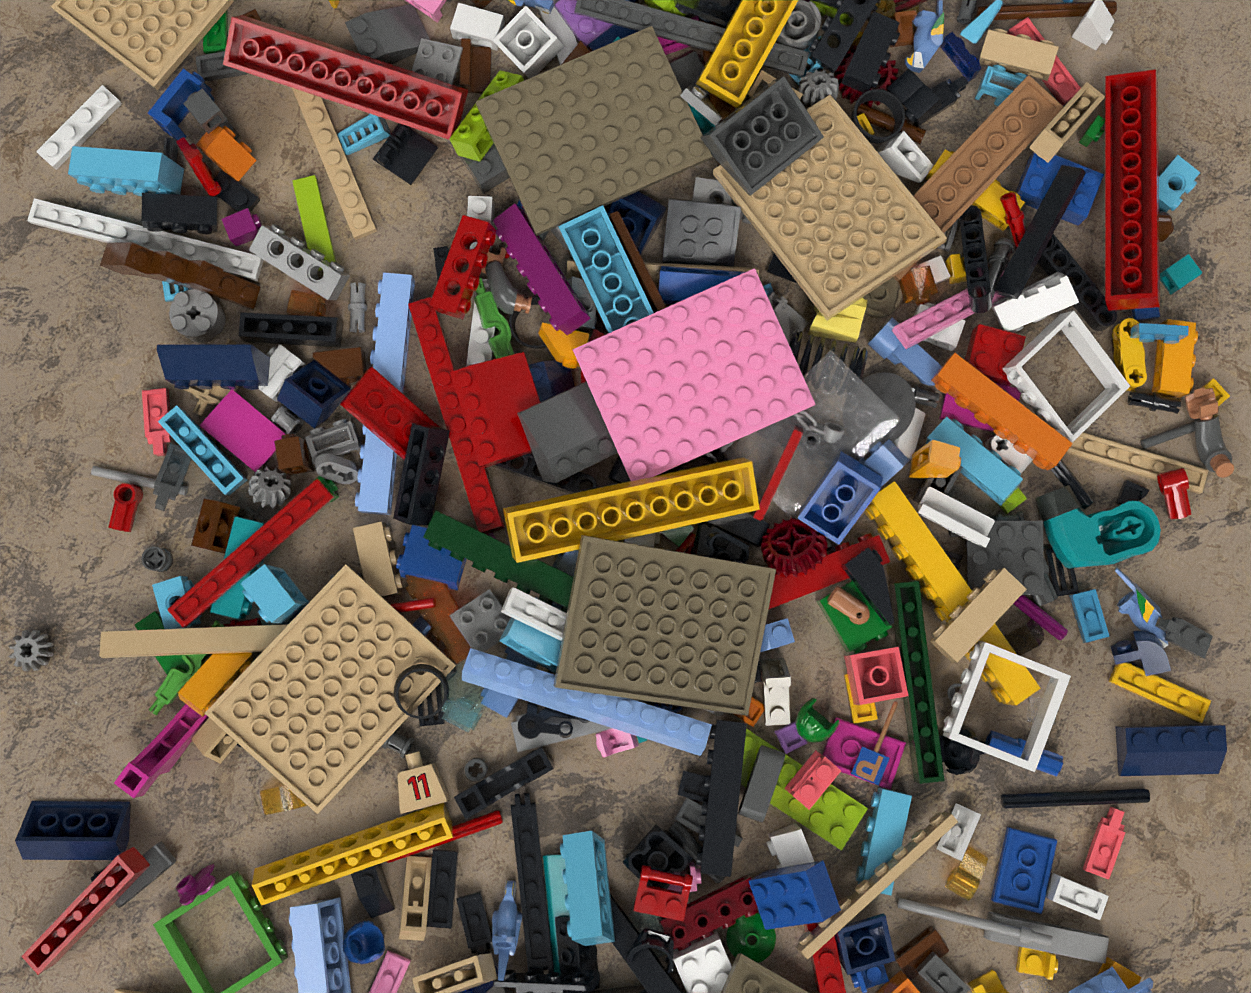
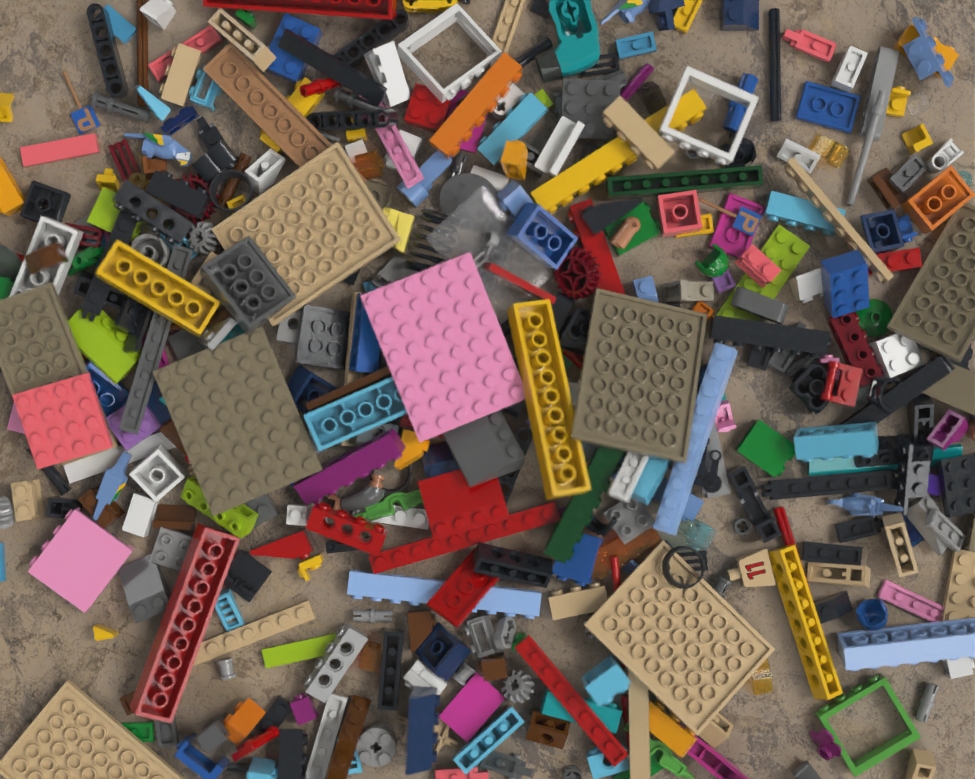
camera: 90 degrees left, 5 degrees up
none -> light grey bush [216,657,237,681]
none -> red slope [249,529,314,560]
none -> yellow bracket [297,553,324,581]
none -> black helmet [587,511,617,537]
none -> green brick [734,419,796,478]

